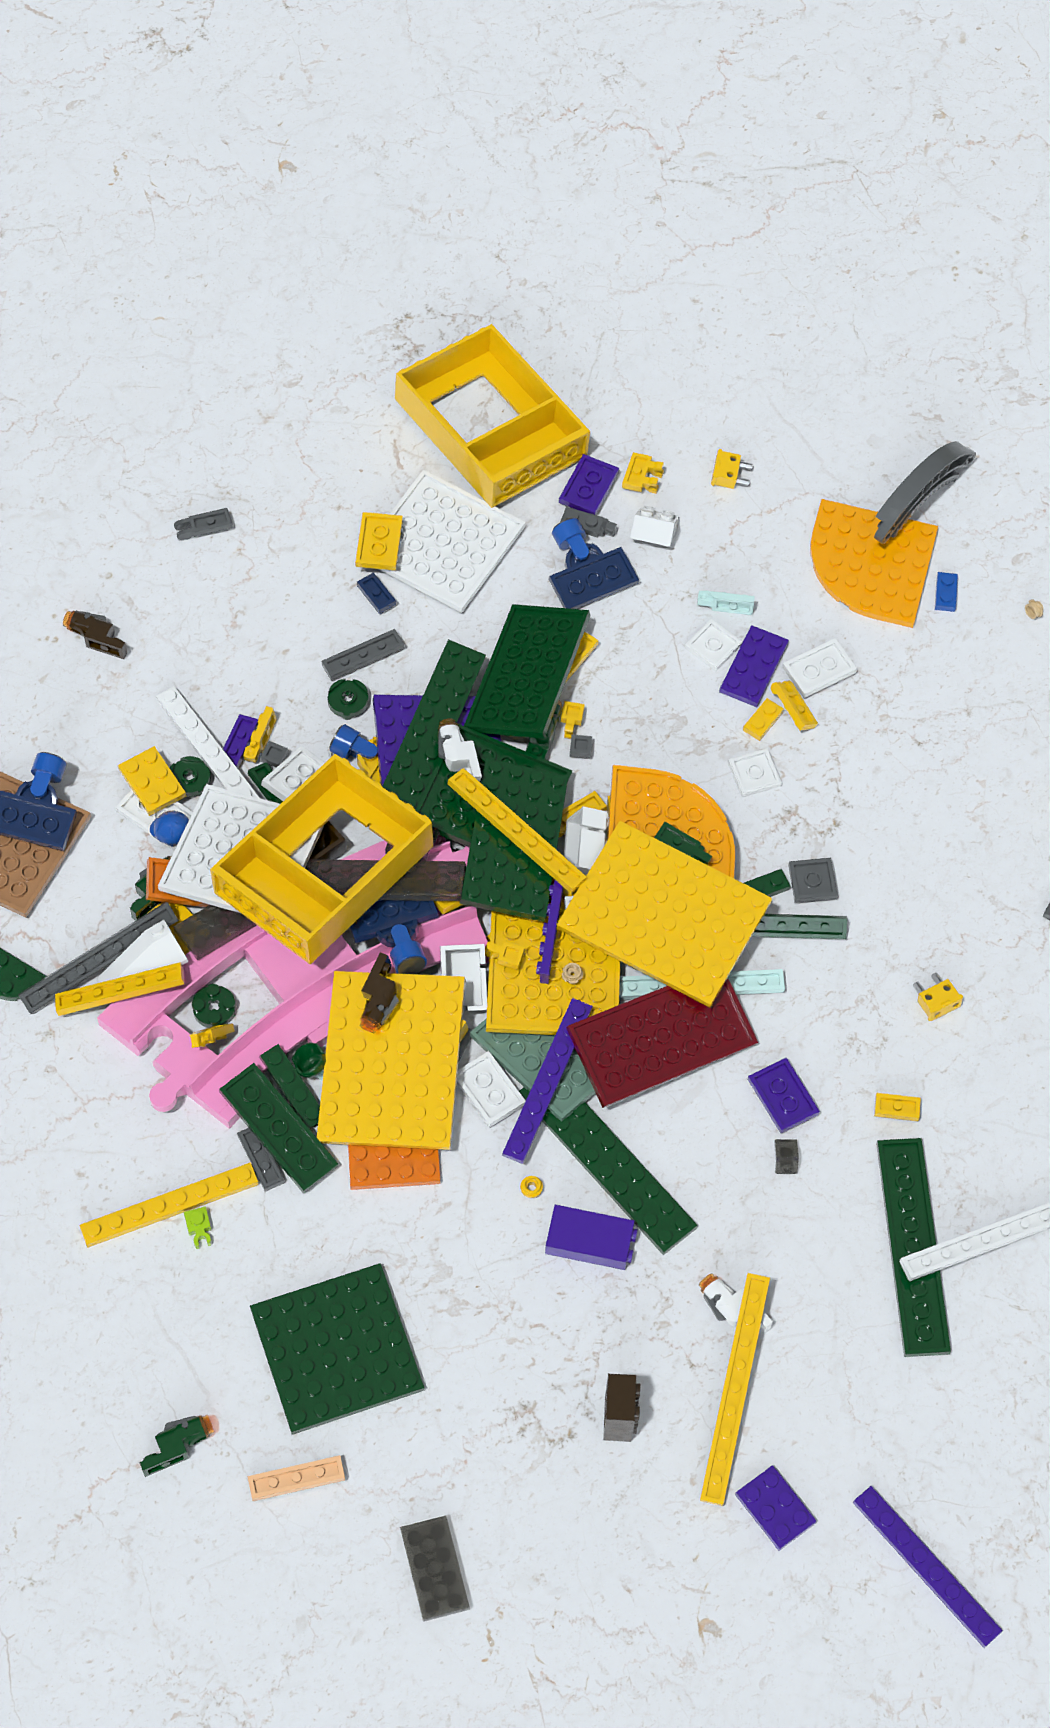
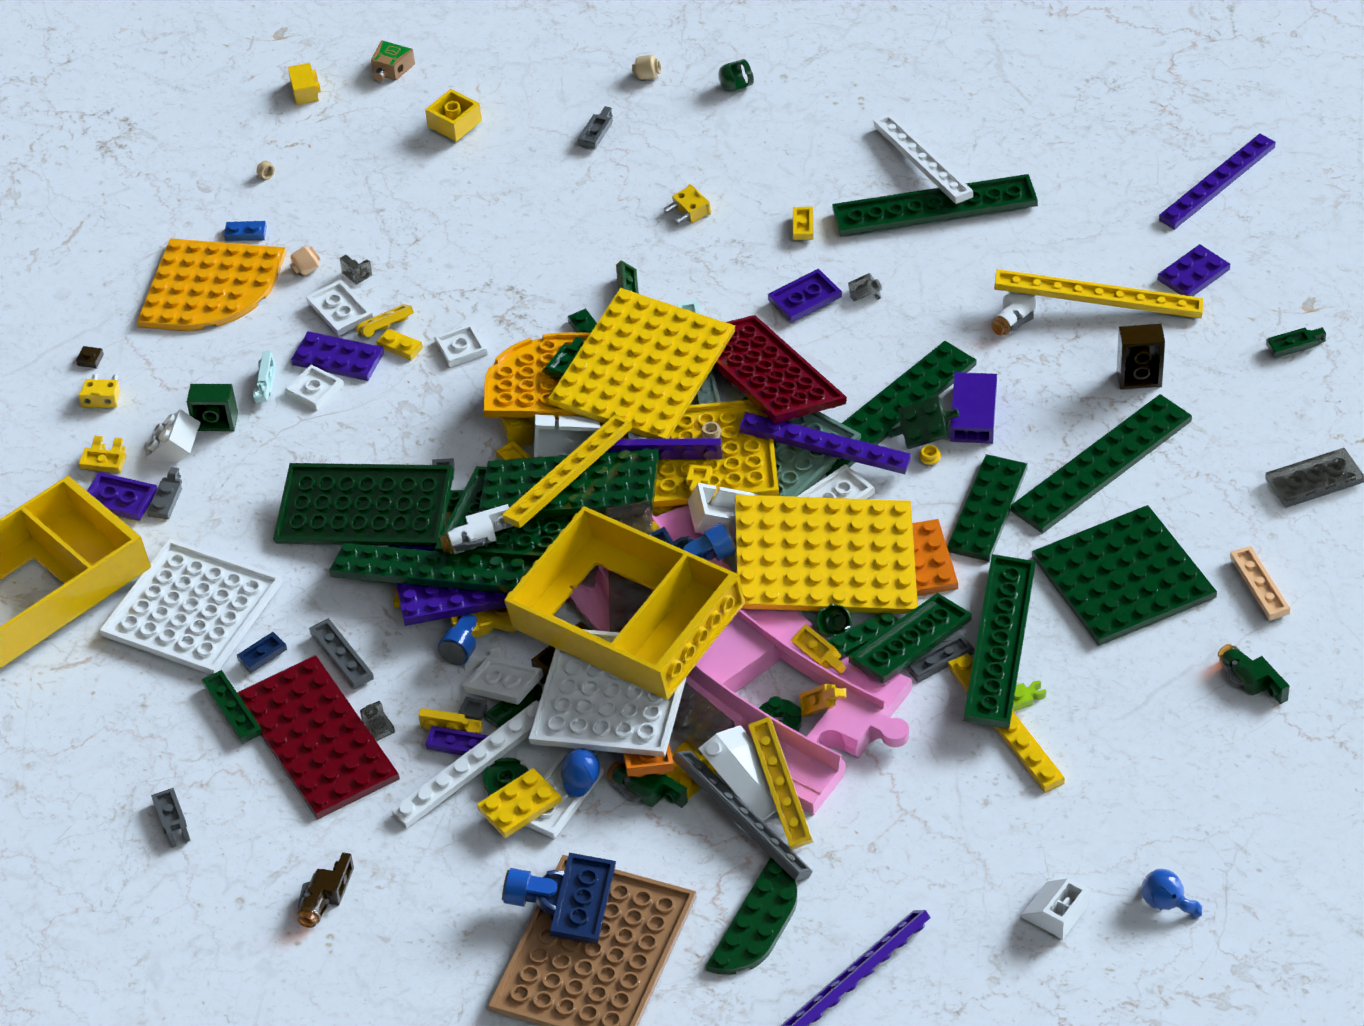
camera: 90 degrees left, 15 degrees down
dark green plate [327,679,369,720] -> none
yellow plate [355,512,403,570] -> none
dark brown plate [359,952,399,1033] -> none
dark blue plate [549,518,639,609] -> none
dark grey plate [788,857,838,903] -> none
dark grey gear [874,441,976,544] -> none
none -> dark brown plate [76,346,104,369]
none -> dark green brick [186,384,238,431]
none -> dark green plate [201,670,262,744]
none -> dark red plate [237,655,400,820]
none -> light nougat head [289,246,321,276]
none -> clear smoke bracket [340,255,372,285]
none -> clear smoke bracket [360,701,395,741]
none -> yellow hinge [790,624,847,675]
none -> dark green plate [888,396,960,449]
none -> dark green plate [947,454,1028,562]
none -> dark green plate [963,554,1036,729]
none -> dark green plate [1011,394,1192,534]
none -> dark green hinge [1266,327,1326,358]

